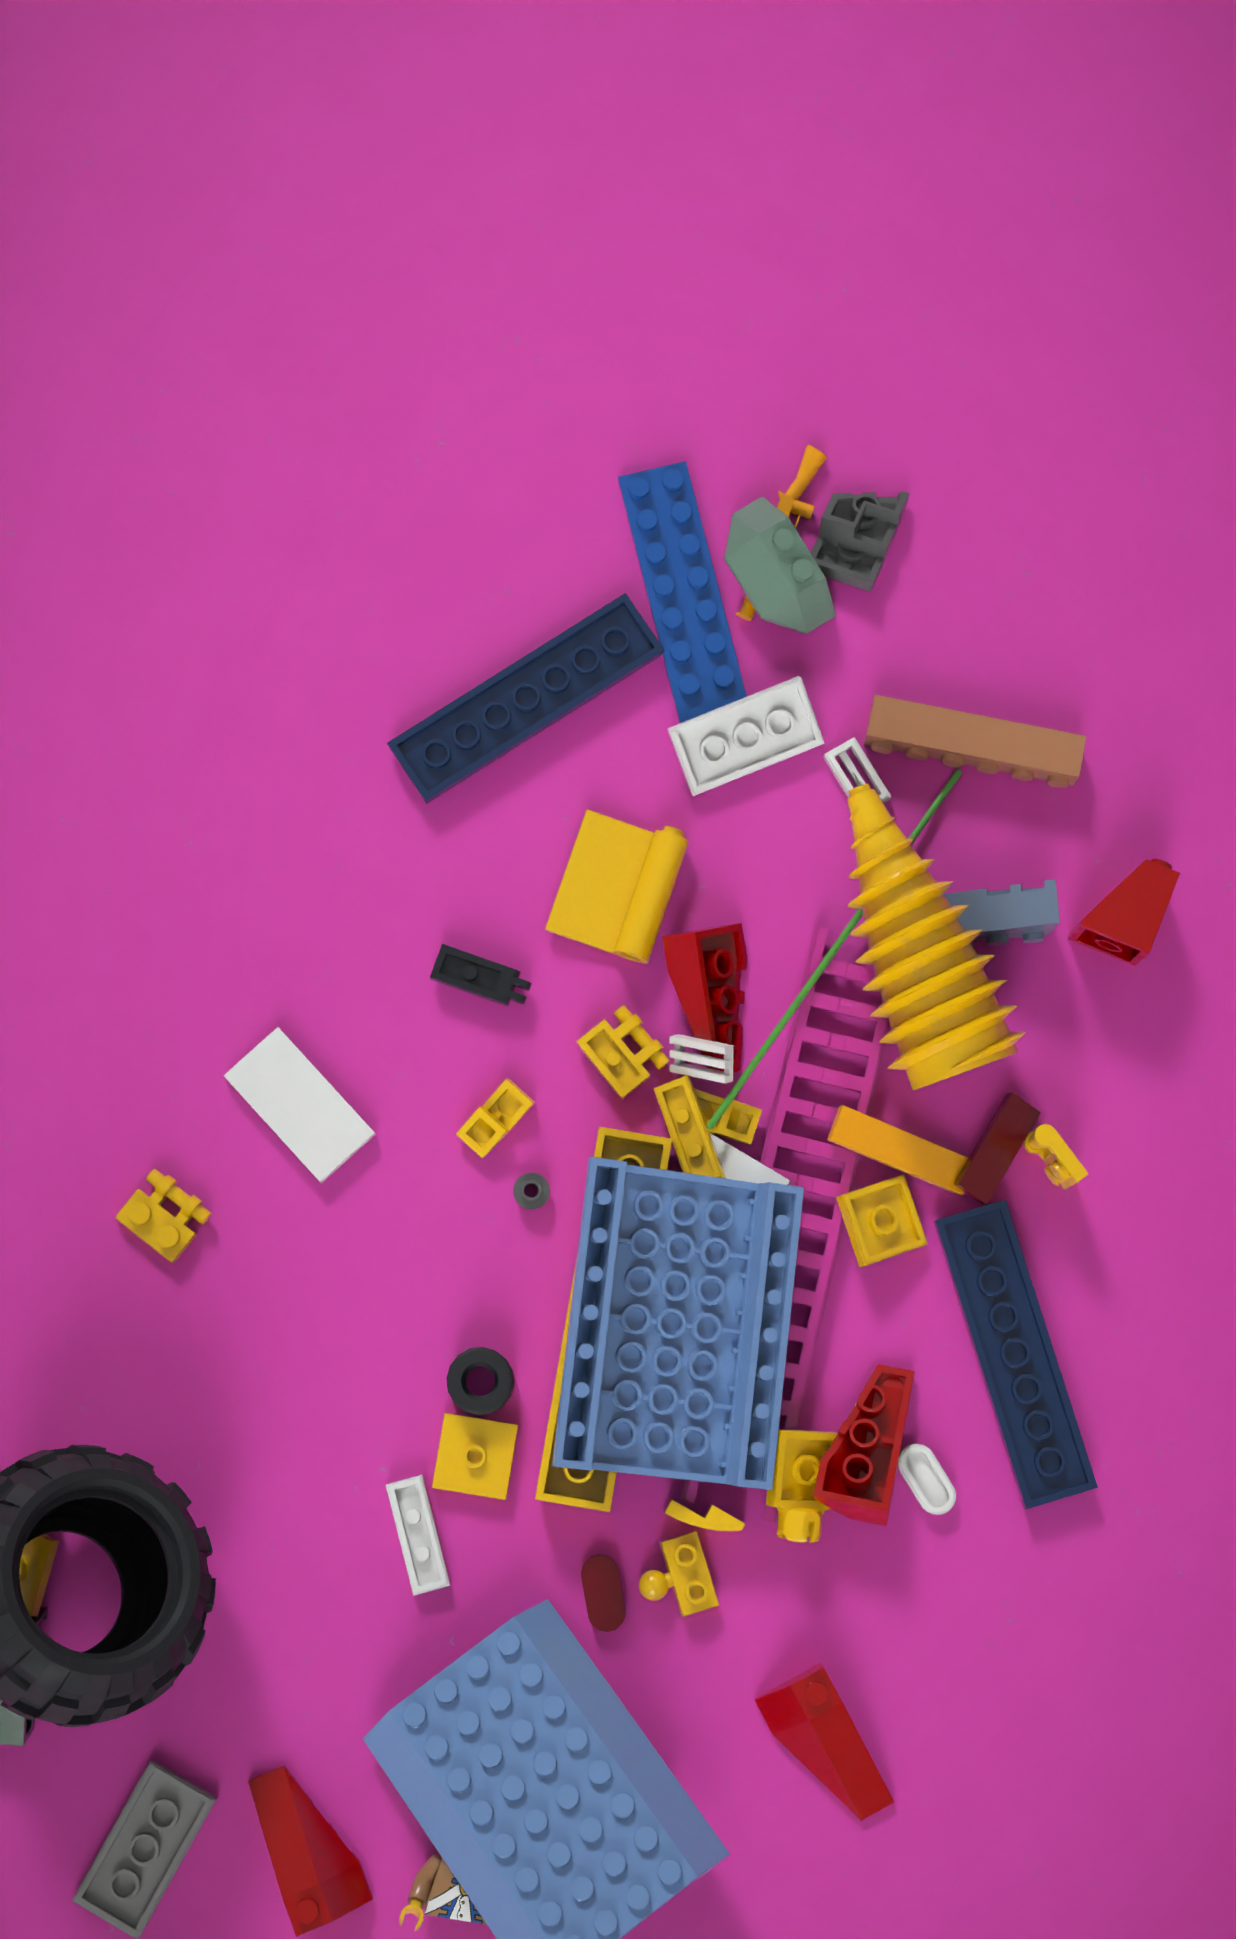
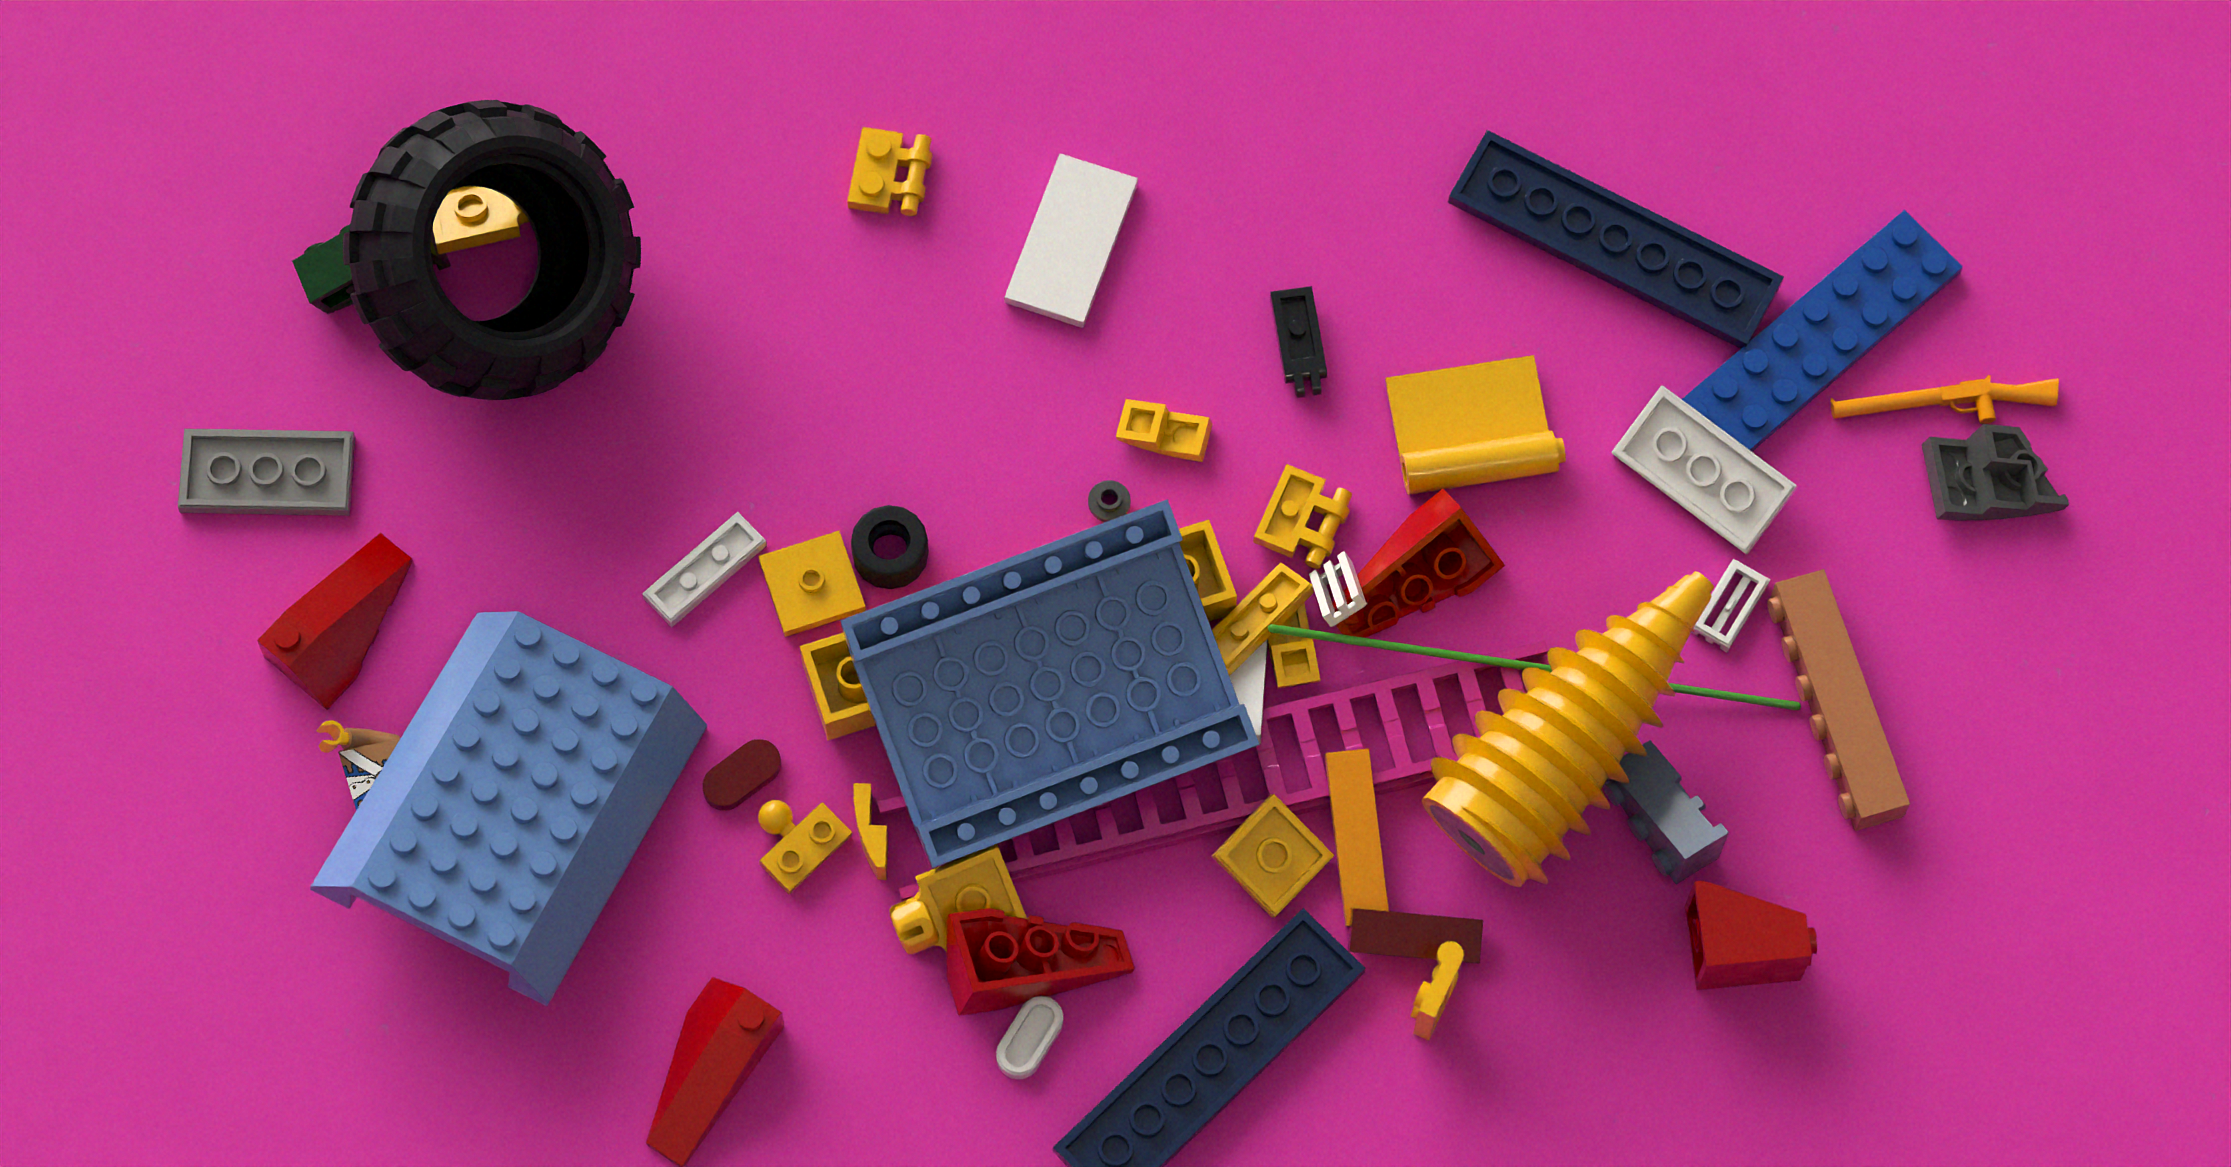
camera: 60 degrees right, 10 degrees down
sand green wedge [724,496,836,635] -> none

